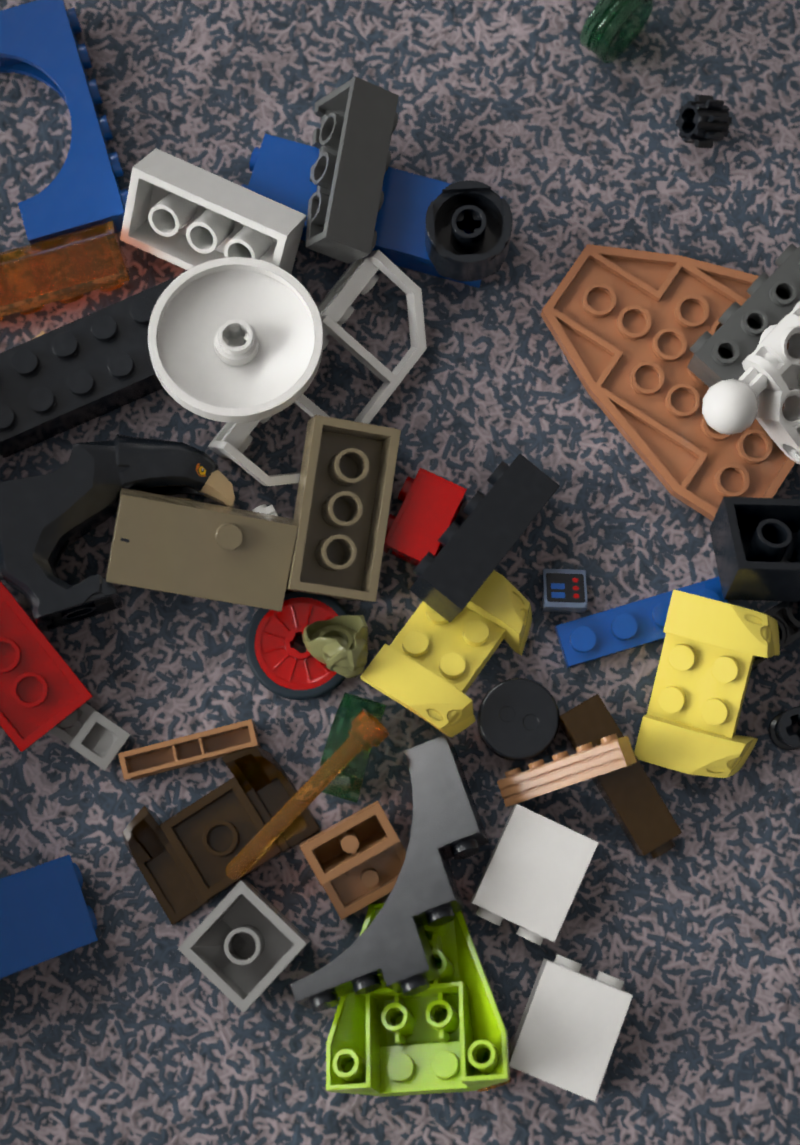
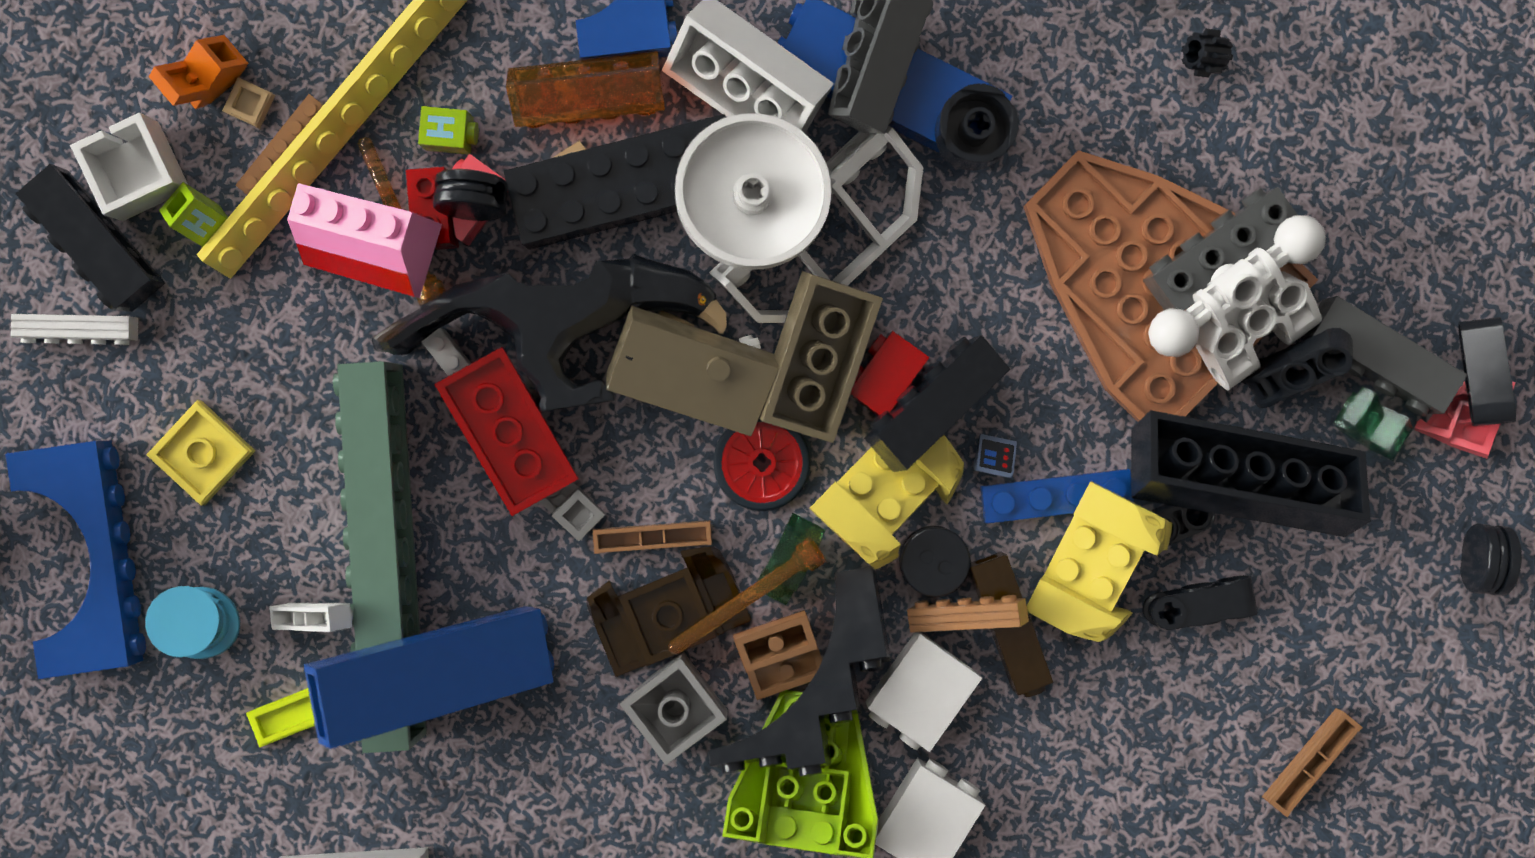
camera: 10 degrees right, 10 degrees up
olive hair [302,615,368,679] -> none

